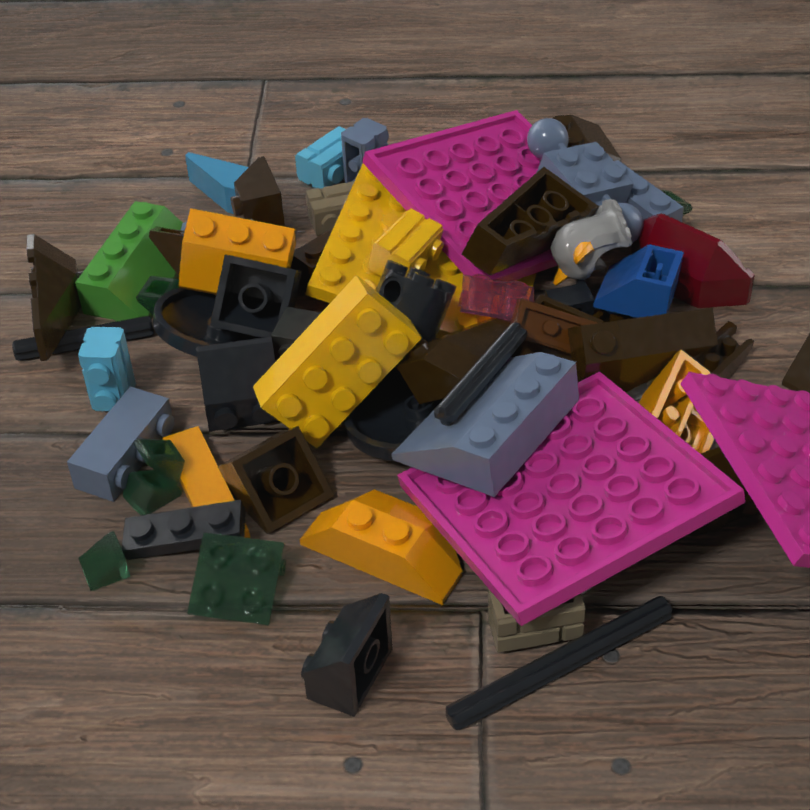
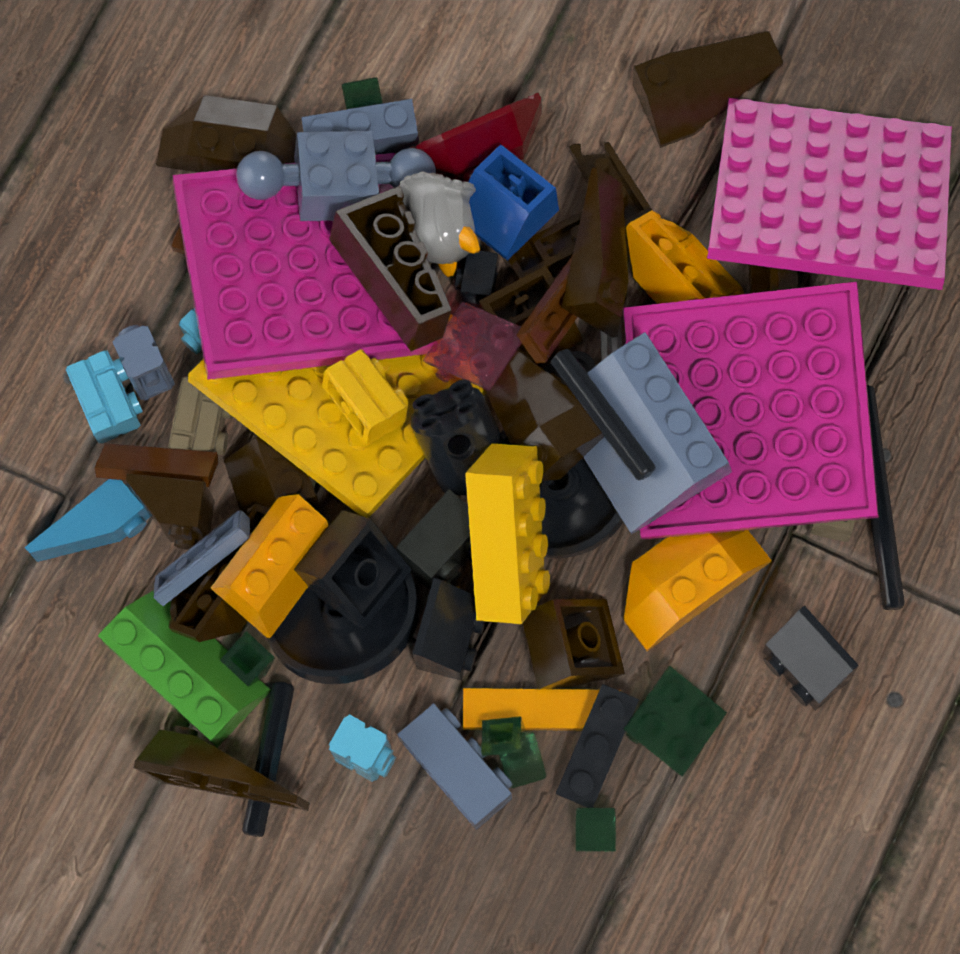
camera: 60 degrees left, 30 degrees up
none -> reddish brown tile [95,443,219,487]

